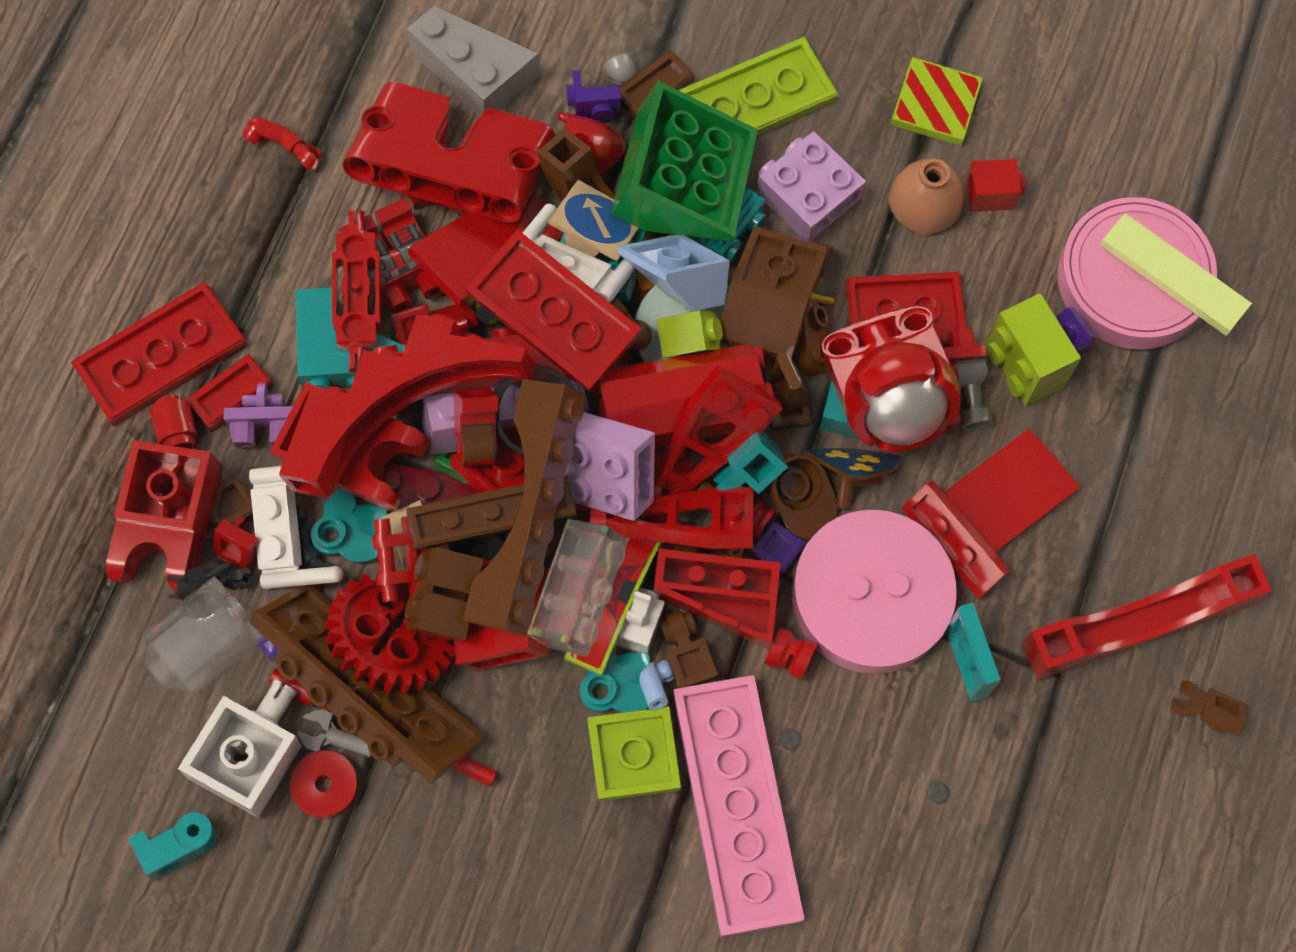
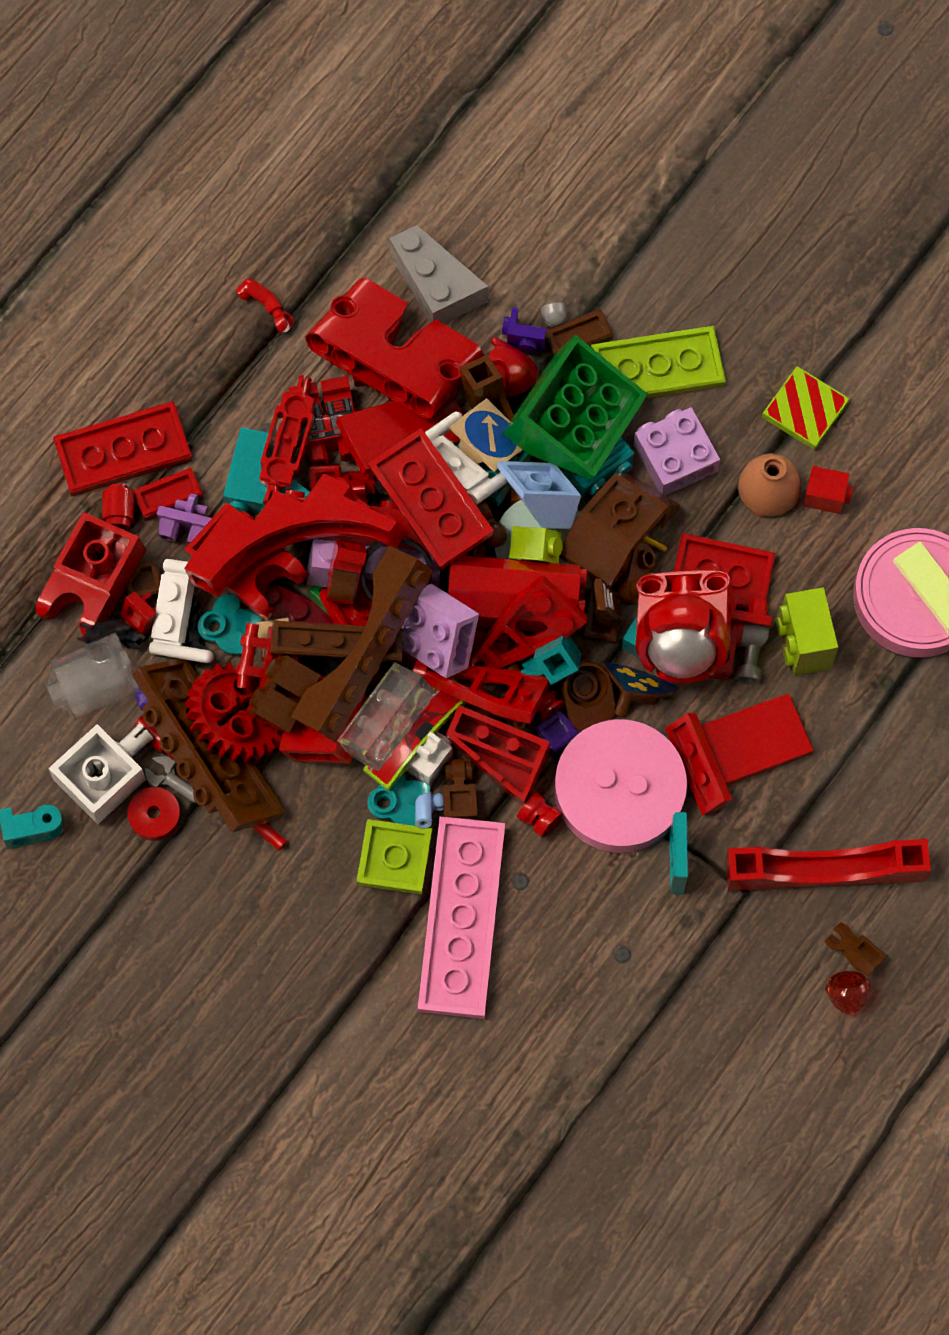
camera: 20 degrees right, 0 degrees up
dark purple bracket [1056,307,1096,355] -> none
none -> clear red cone [825,971,871,1014]

